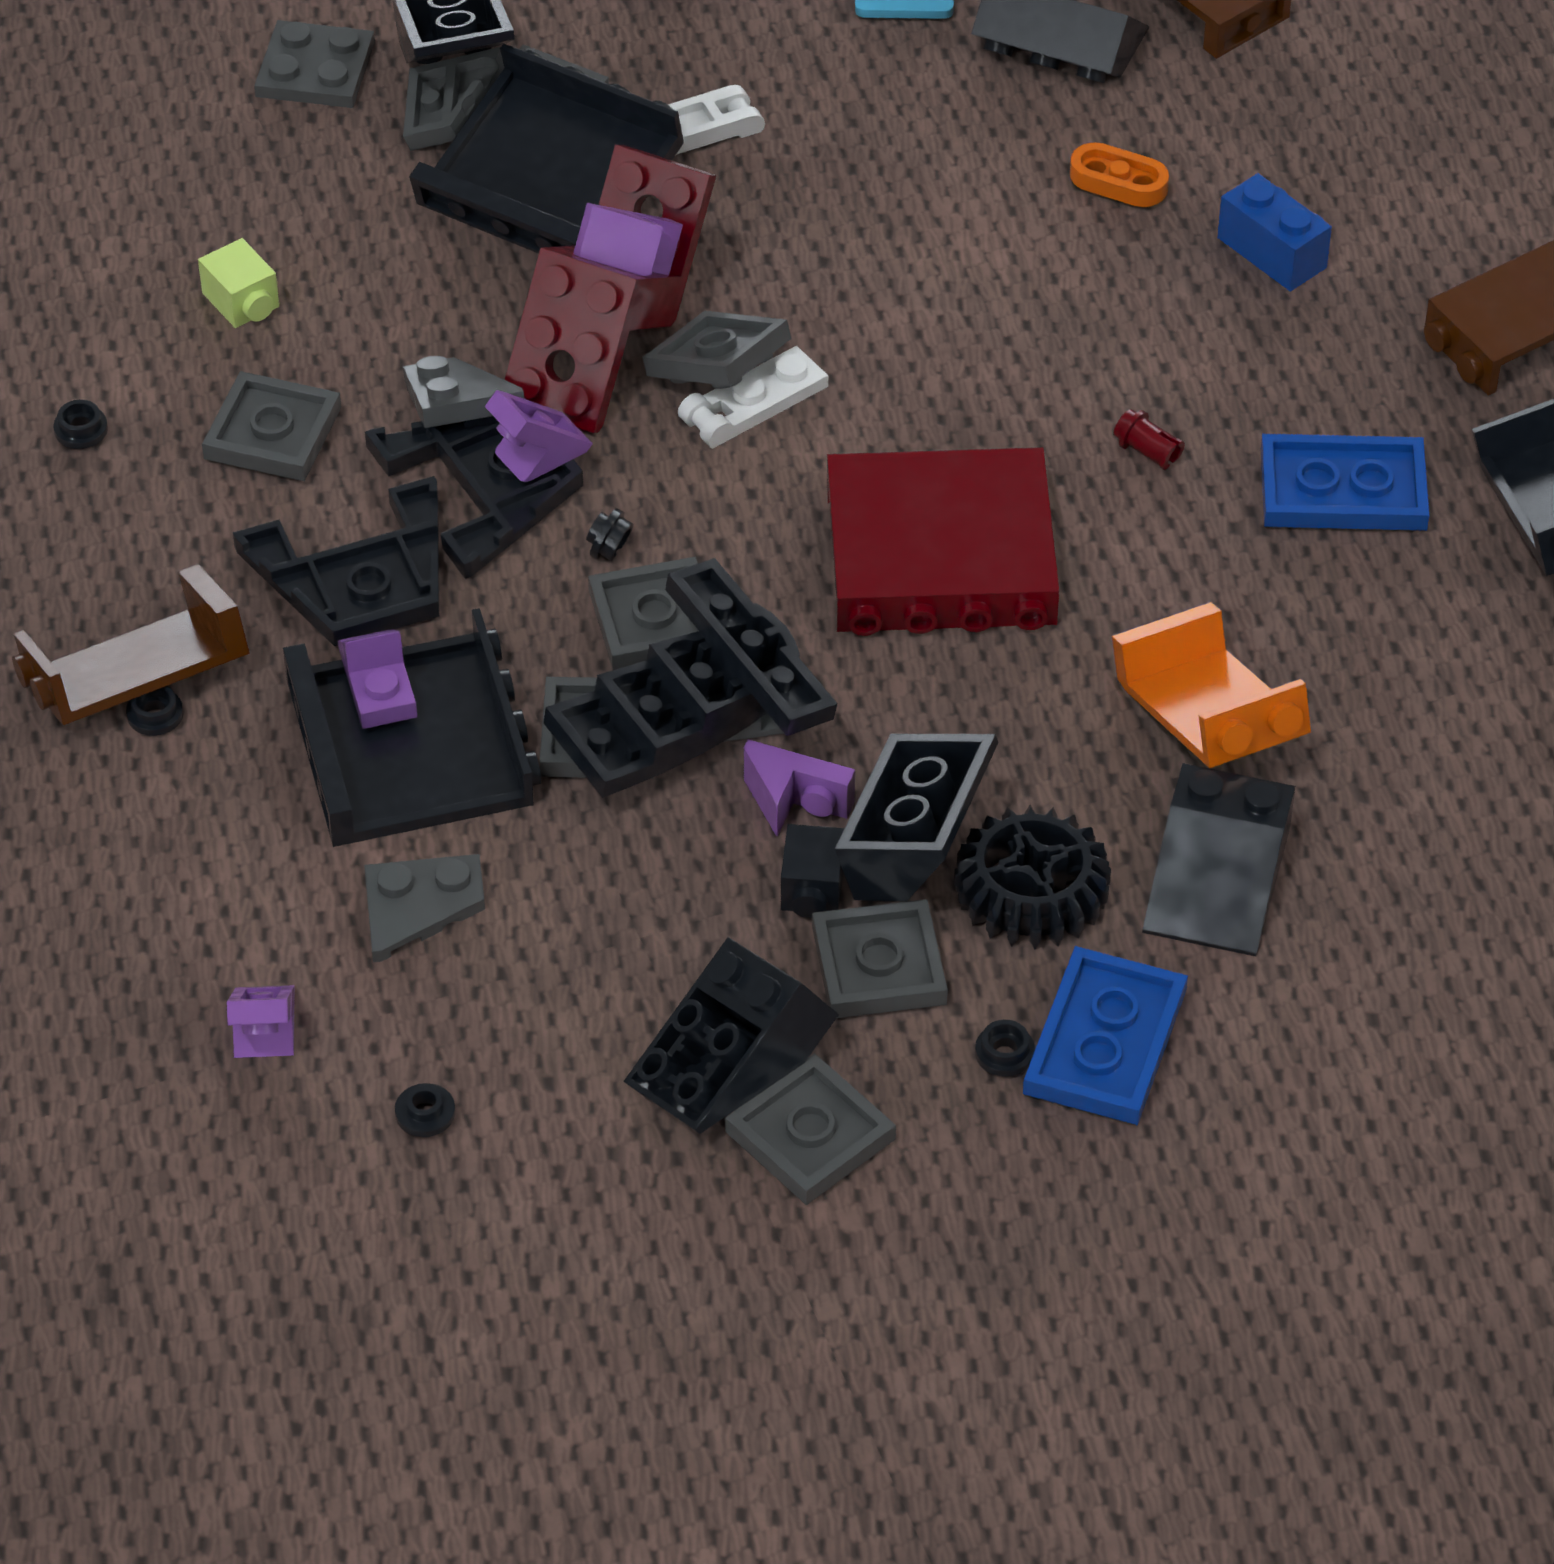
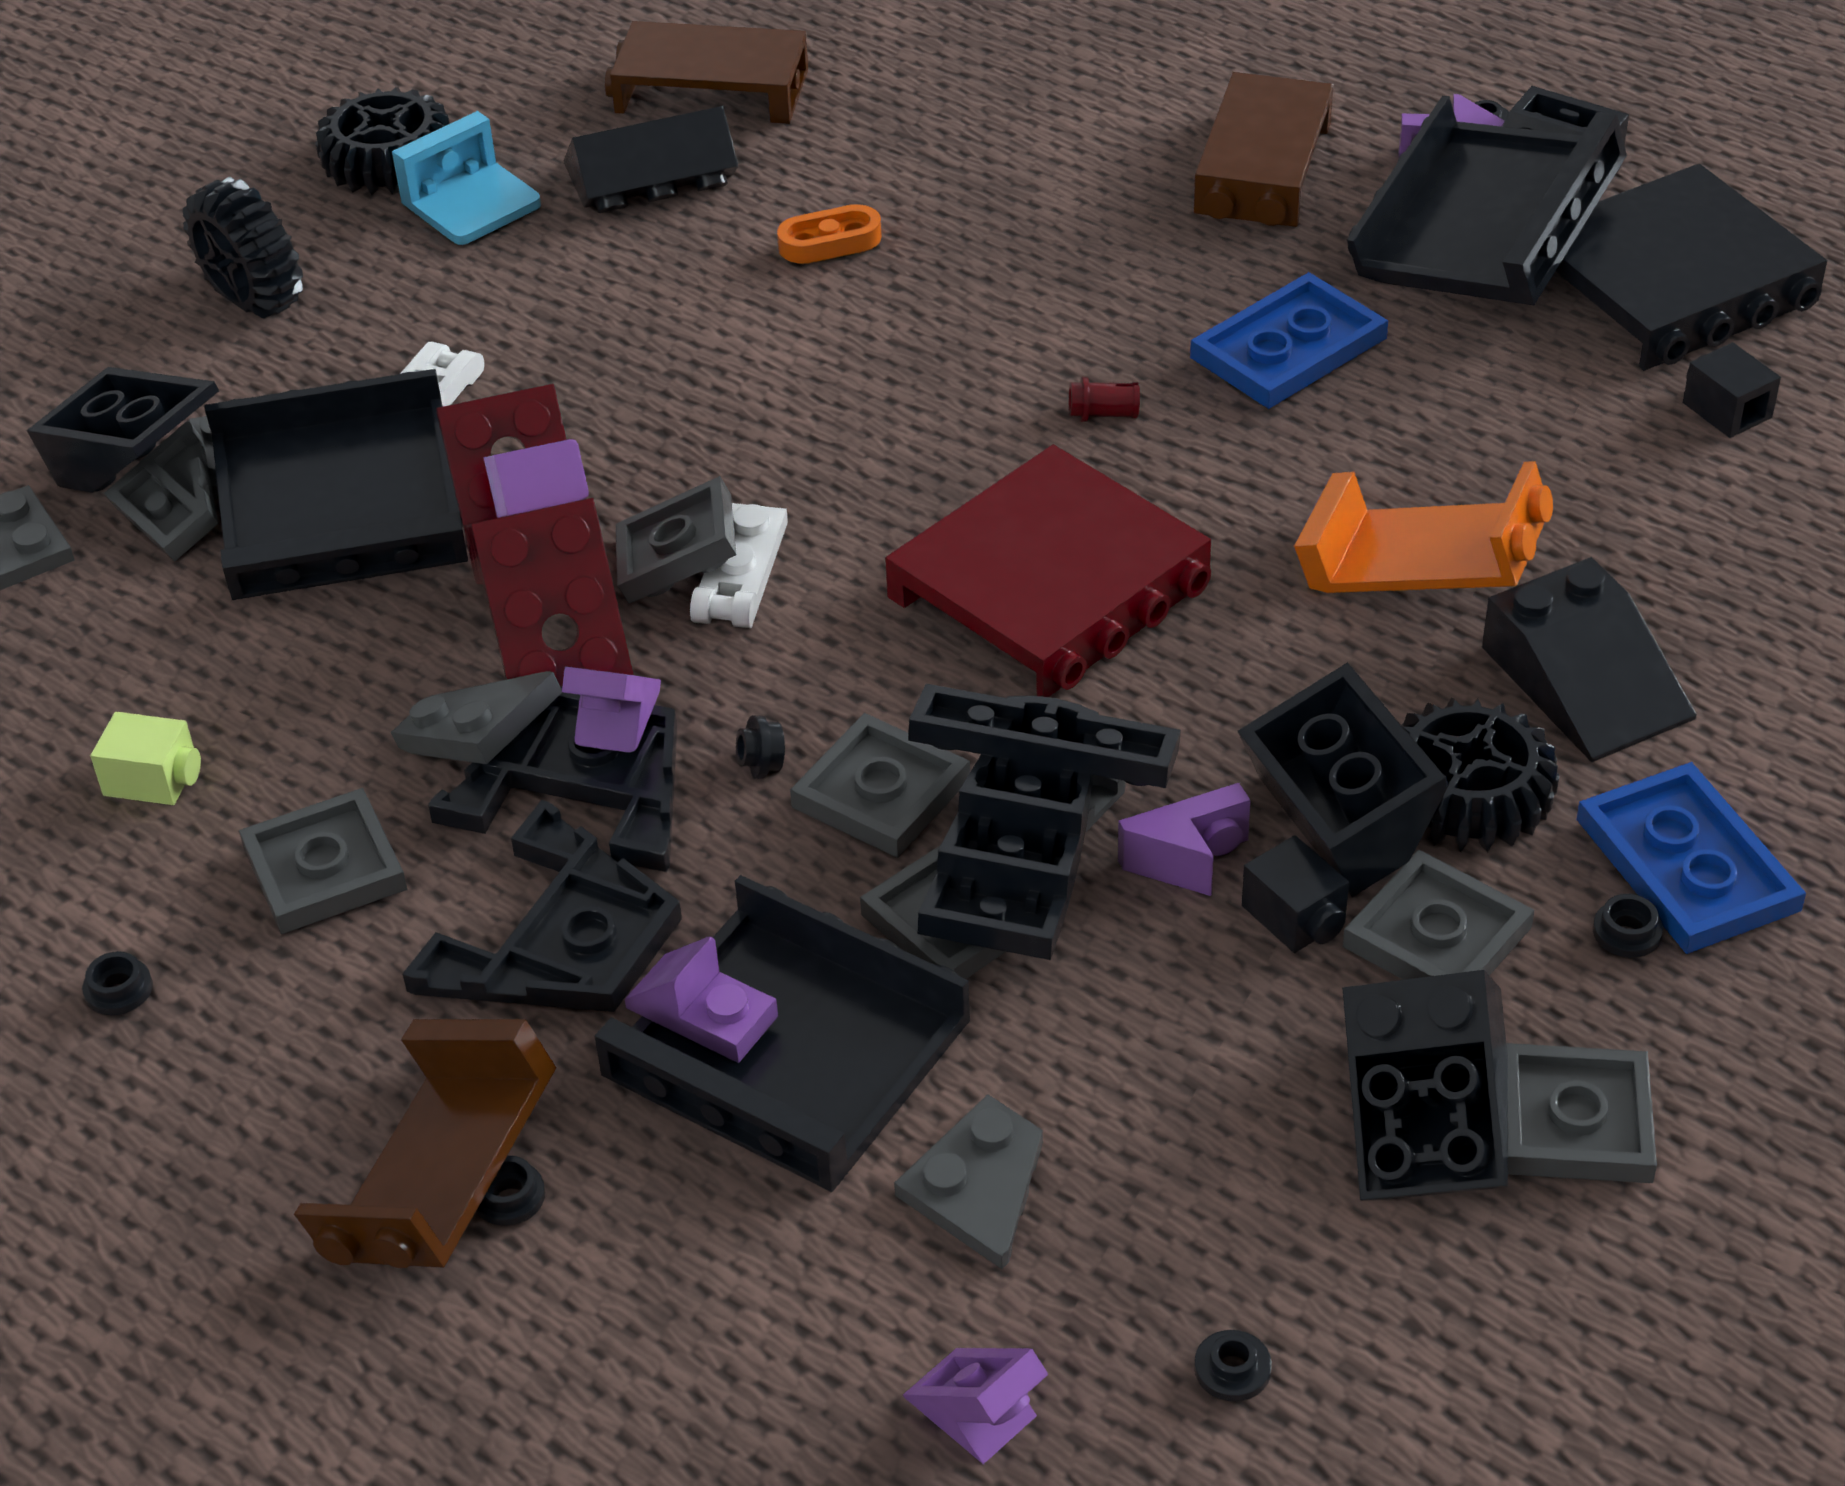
camera: 40 degrees left, 5 degrees down
blue brick [1217,173,1332,292] -> none

